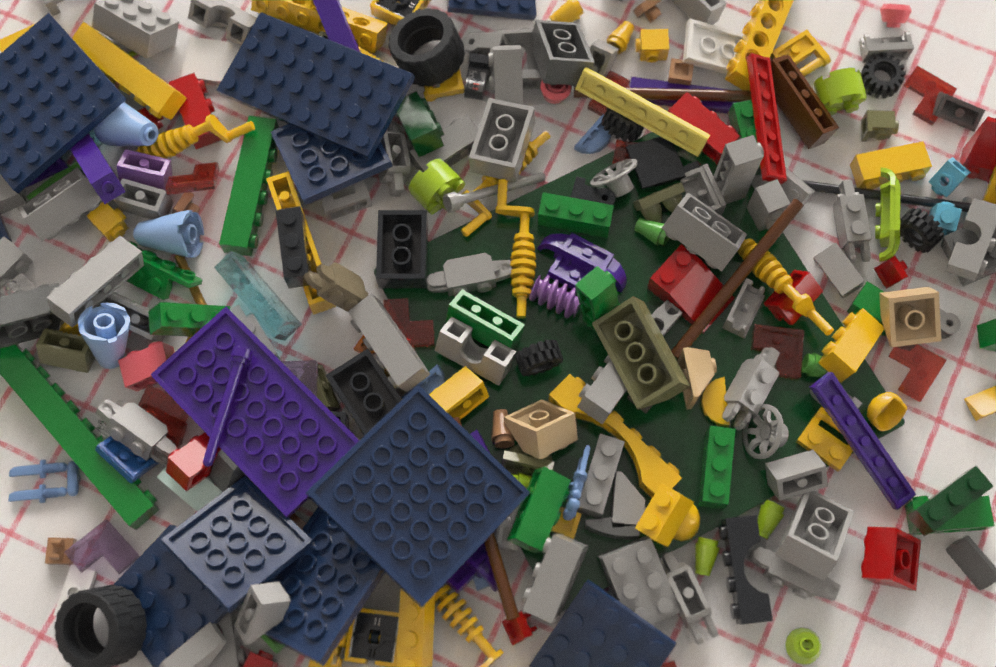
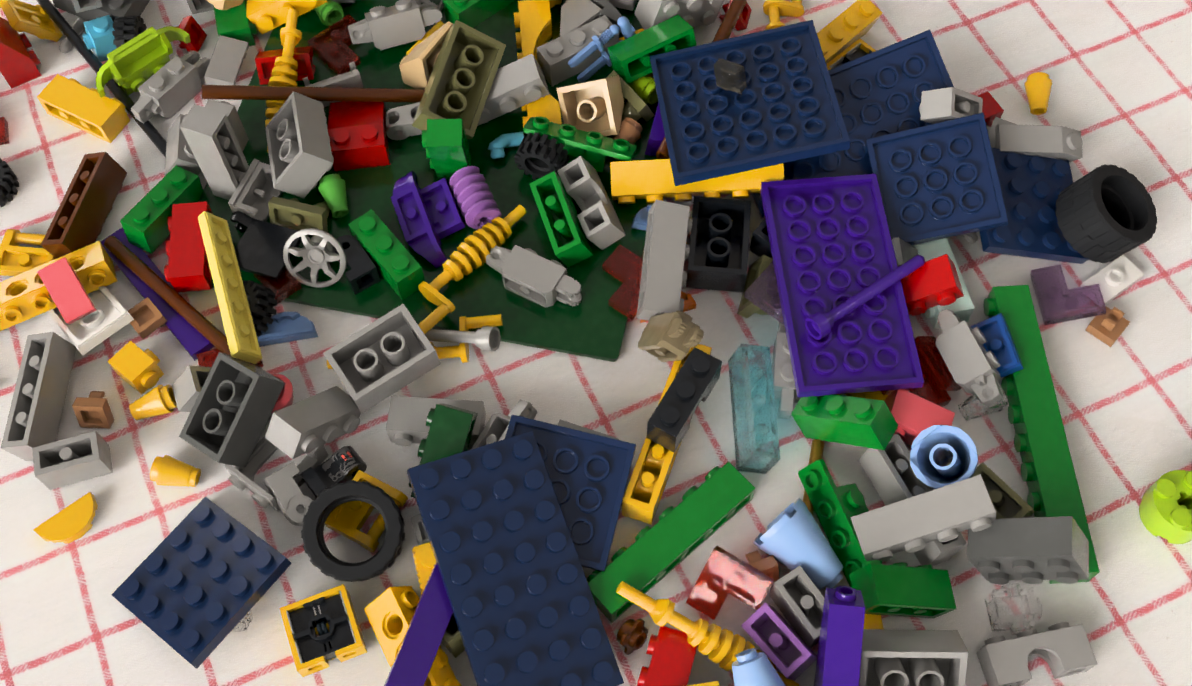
camera: 140 degrees left, 10 degrees down
medium blue piece [8,459,80,503] -> none
black brick [376,210,428,289] -> none
lime brick [408,158,466,215] -> none
red tile [746,53,787,184] -> none
lime brick [814,68,867,116] -> none
olive brick [861,110,899,142] -> none
medium azure brick [928,157,971,197] -> none
none -> coral tile [37,257,96,324]
none -> medium azure arm [488,132,524,159]
none -> green bracket [523,117,637,172]
none -> reddish brown plate [617,619,648,655]
none -> clear smoke plate [714,58,747,94]
none -> green brick [849,560,957,618]

